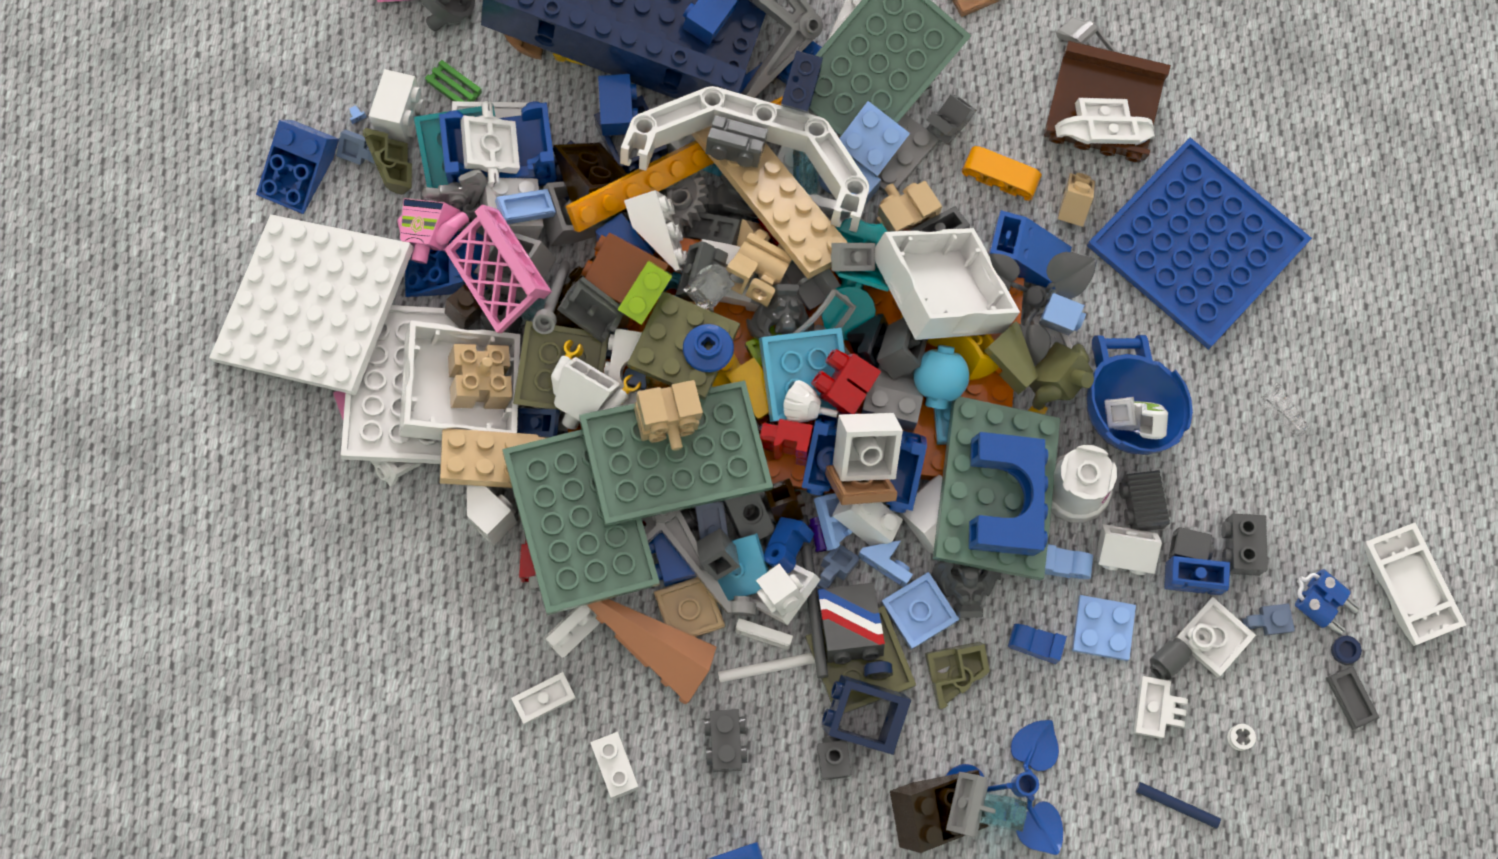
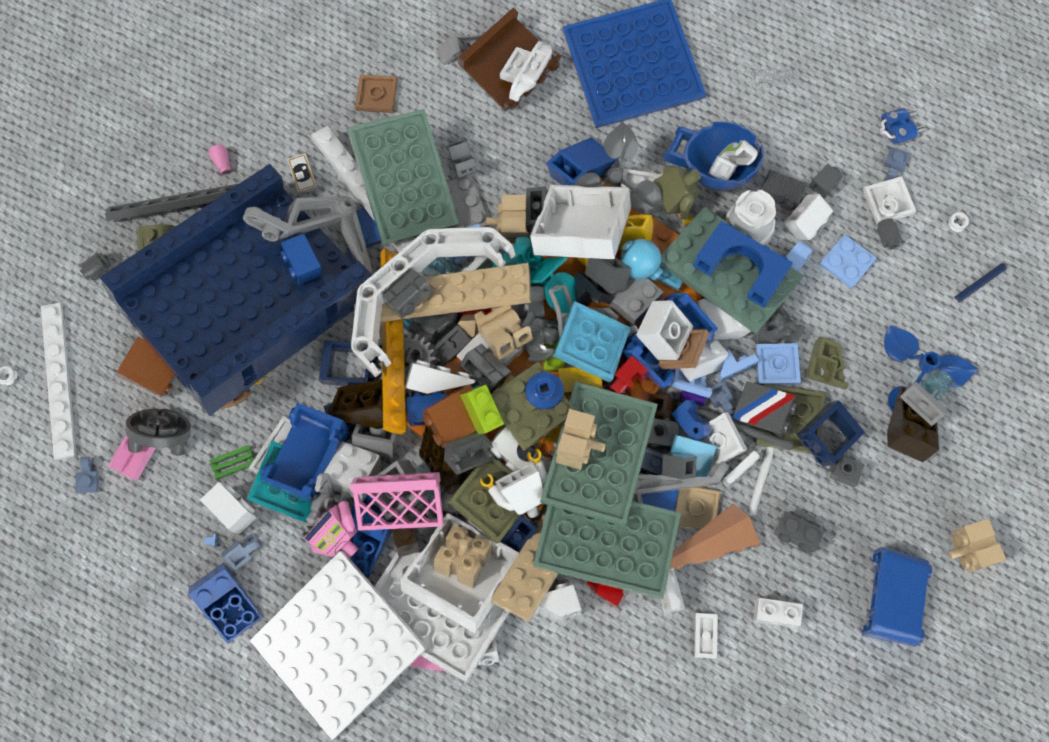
camera: 50 degrees left, 0 degrees up
olive slope [363,128,412,195] -> none
white plate [461,101,520,187] -> none
light blue tile [495,189,556,224] -> none
light grey piece [532,261,570,334] -> none
blue brick [598,74,638,136] -> none
clear brick [683,263,735,309] -> none
white brick [756,564,805,616] -> none
dark blue window [781,50,823,113] -> none
white piece [783,380,838,423] -> none
red hips [811,349,881,415] -> none
light grey plate [831,243,875,271] -> none
light blue plate [839,101,910,176] -> none
dark blue tile [863,661,893,679] -> none
light orange beam [962,146,1042,201] -> none
olive slope [984,321,1038,395] -> none
blue leg [1008,624,1067,665] -> none
light blue brick [1038,293,1086,336] -> none
tan slope [1058,173,1095,227] -> none
white hinge [1133,676,1188,739] -> none
blue brick [1164,556,1230,595] -> none
dark grey brick [1221,513,1268,576] -> none
dark grey tile [1326,666,1380,730] -> none
dark blue tile [1331,636,1362,665] -> none
white slope [1364,523,1466,646] -> none

